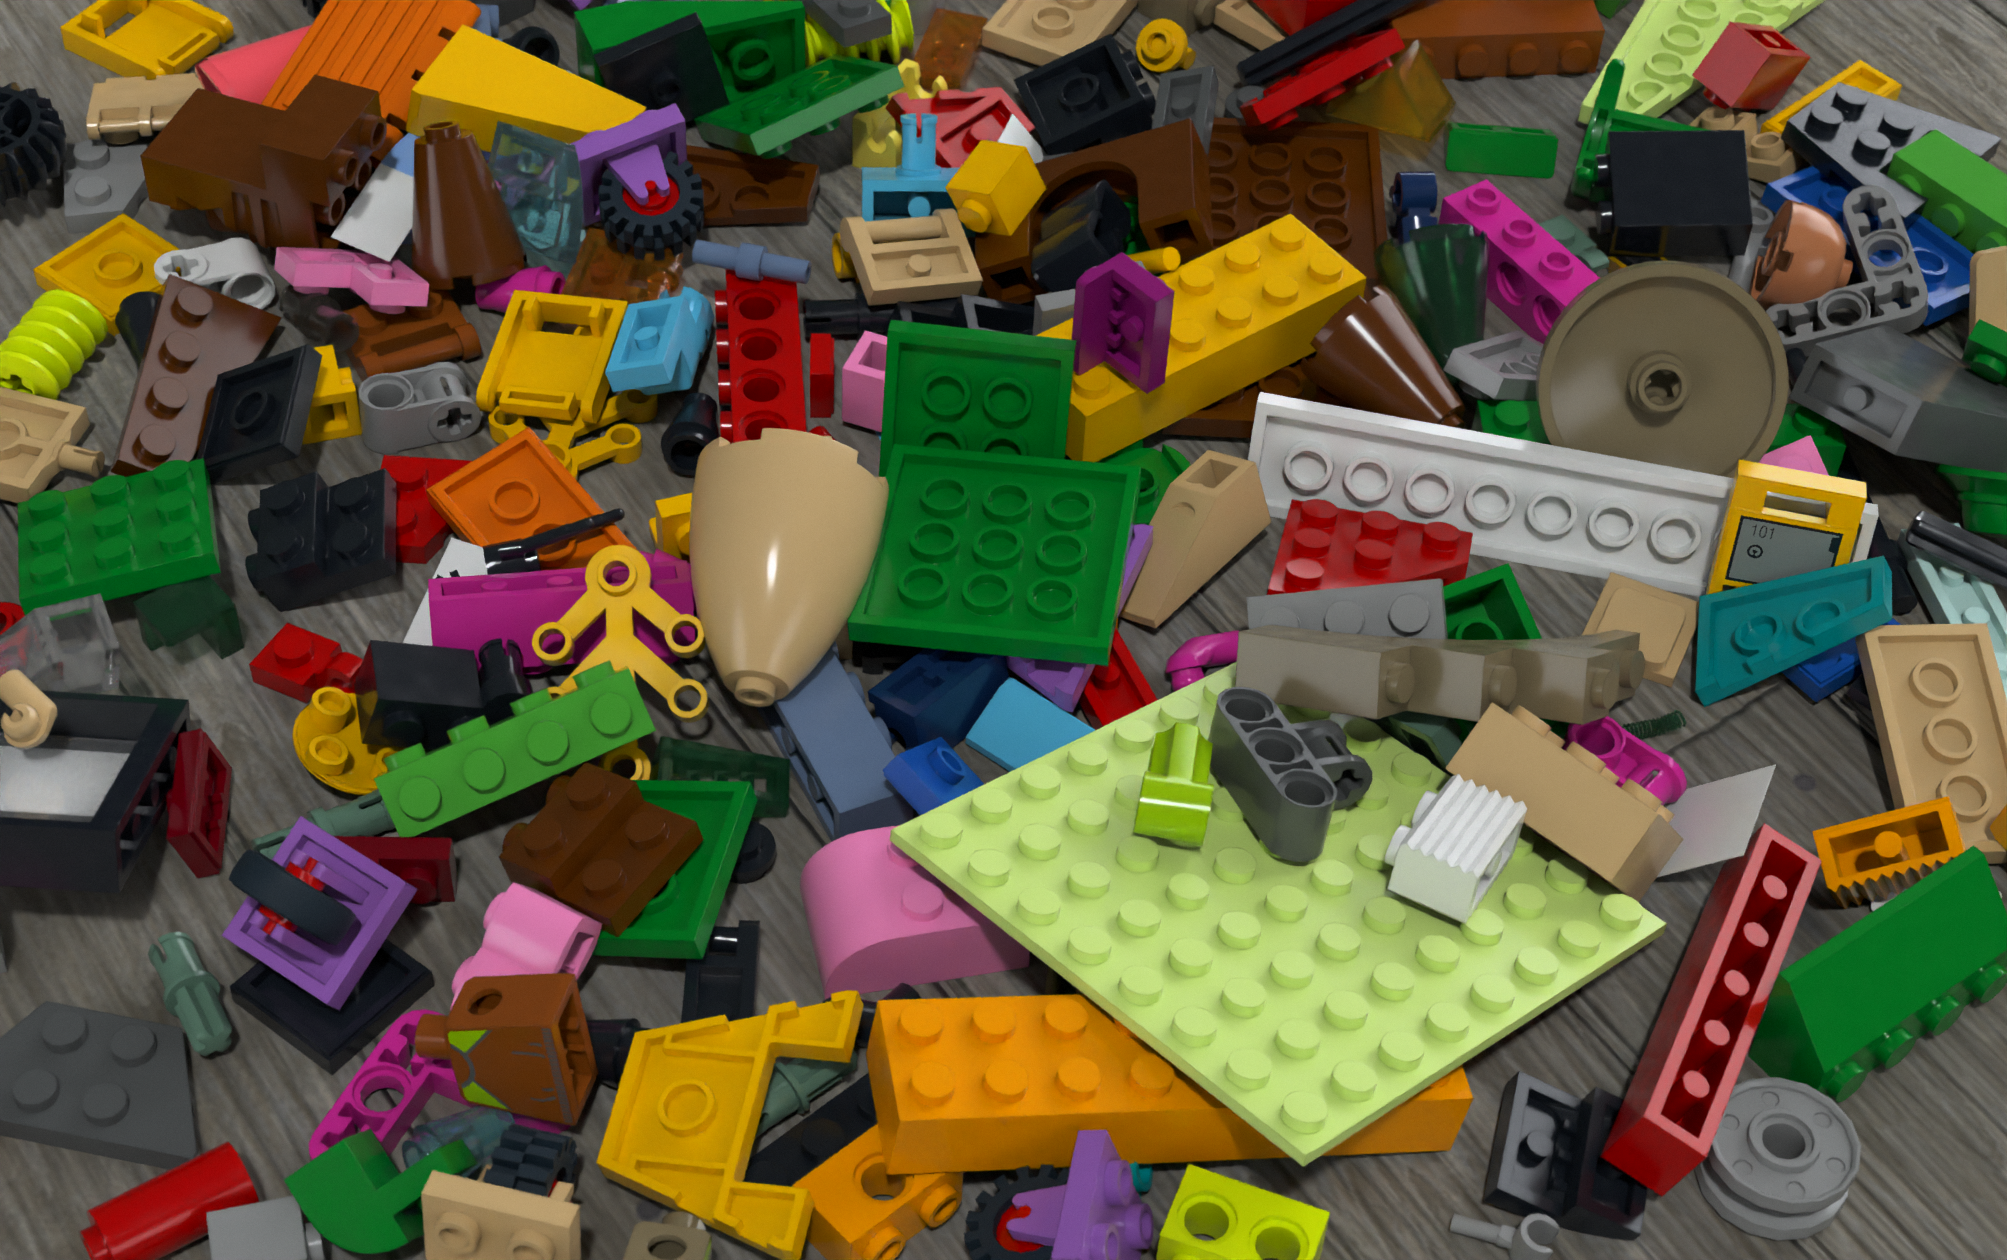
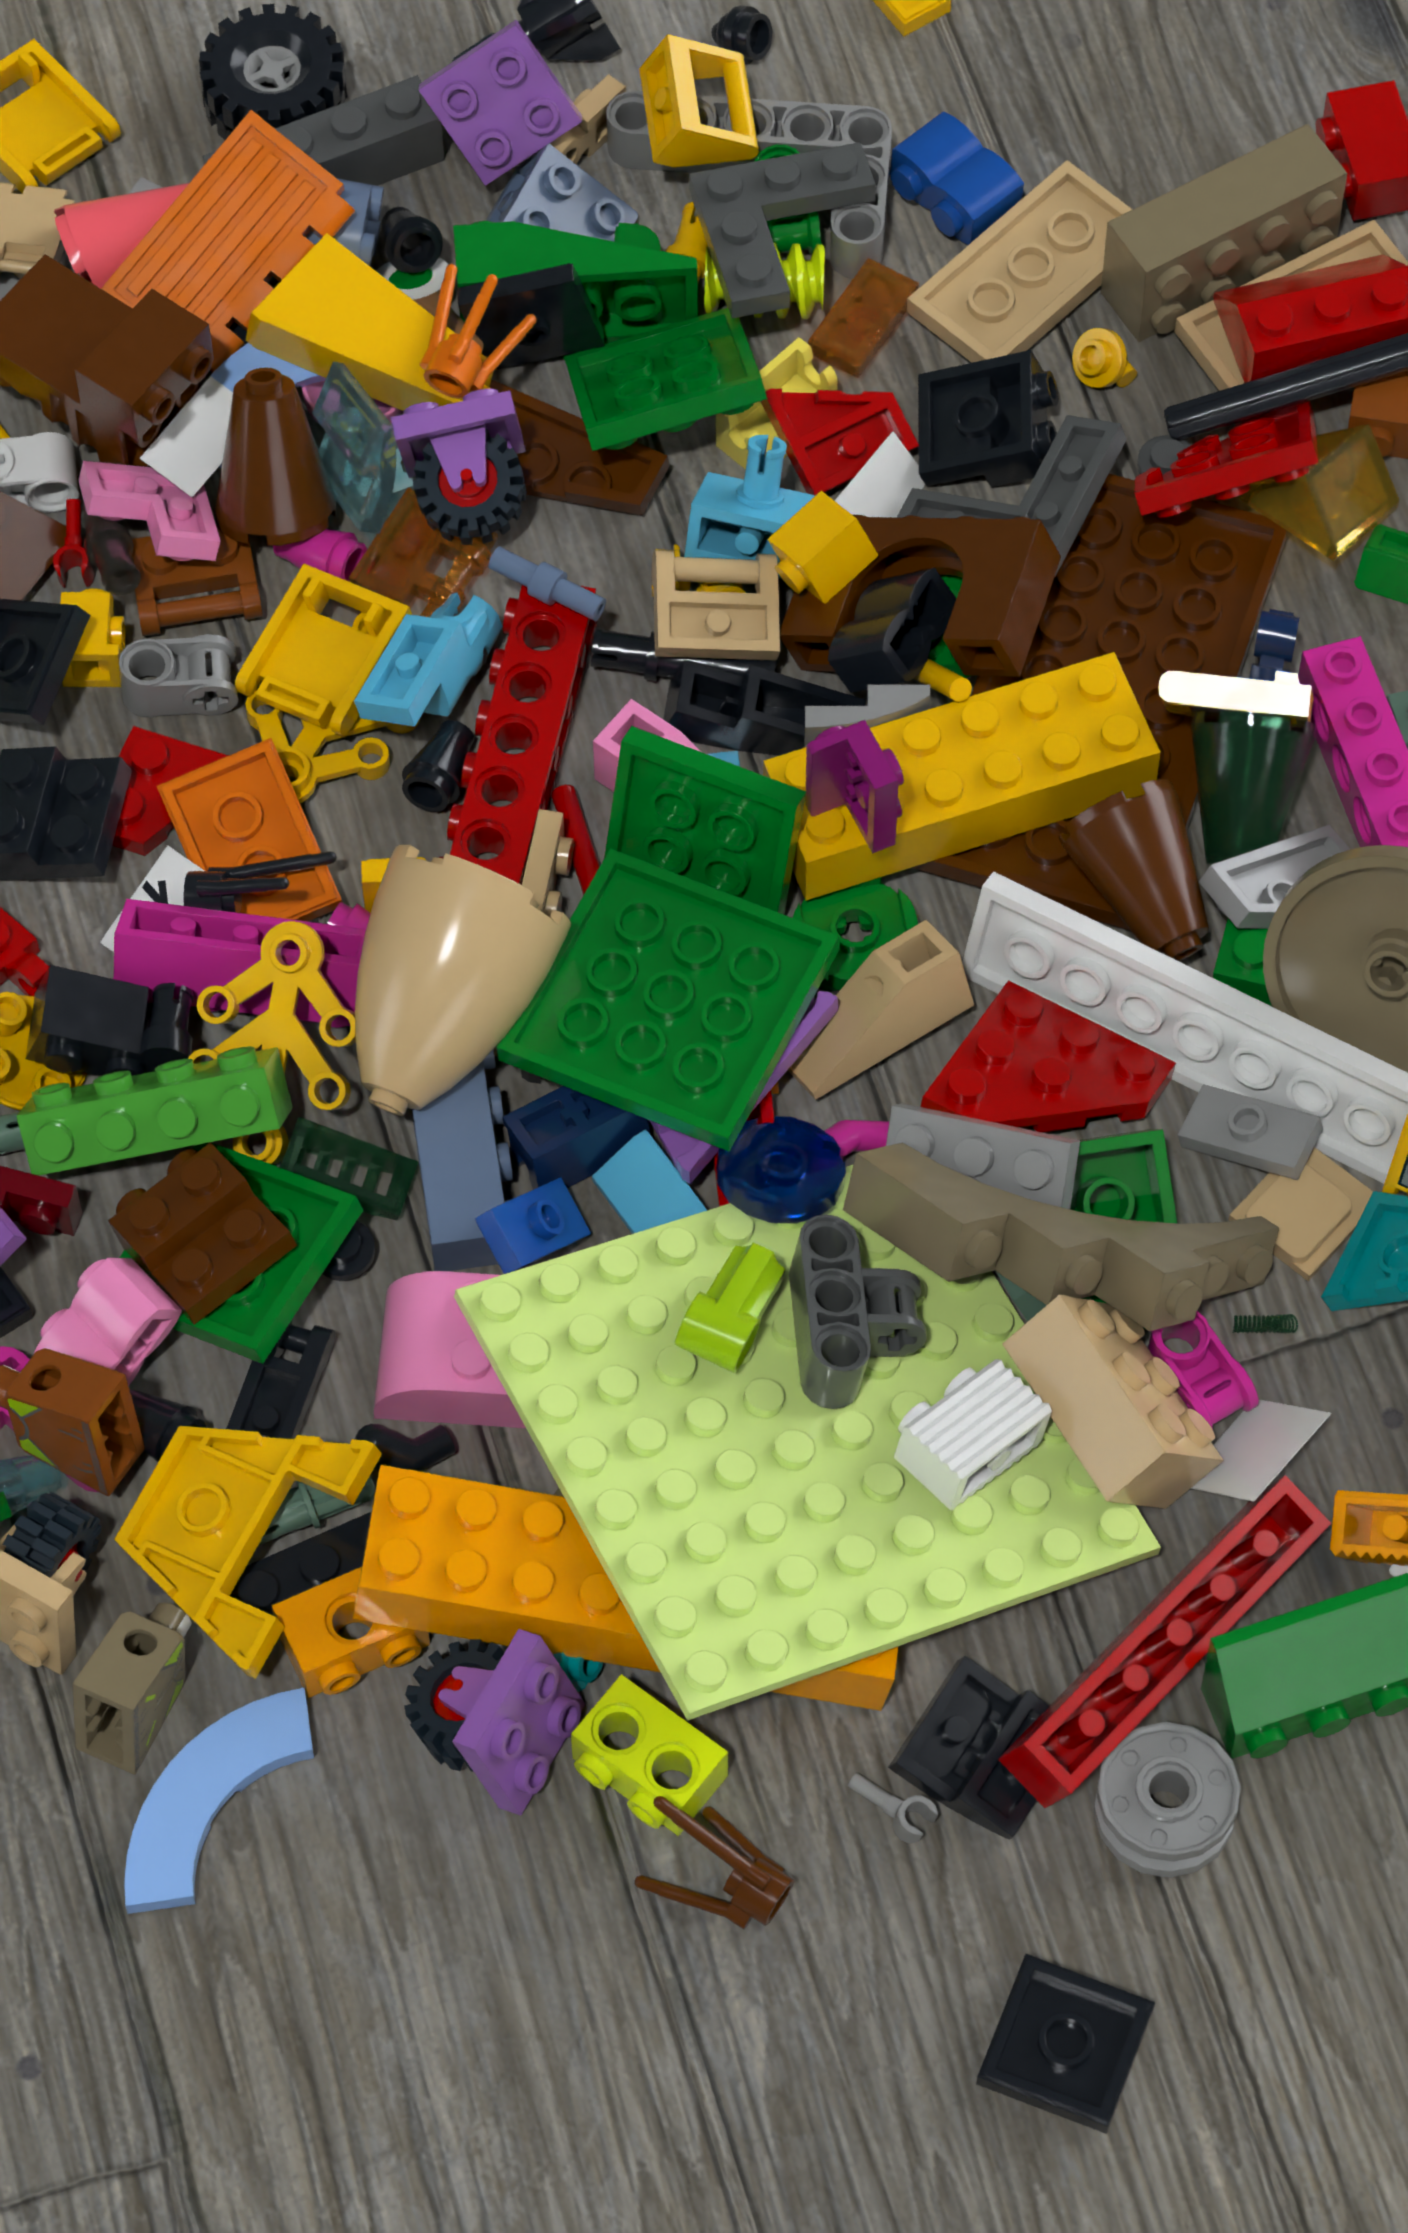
camera: 20 degrees right, 15 degrees up
red tile [810,333,834,418] -> none
none -> red hand [53,499,95,588]
none -> orange plant [420,264,537,398]
none -> clear blue tile [716,1116,846,1224]
none -> container [1158,671,1314,729]
none -> light grey plate [1178,1084,1323,1180]

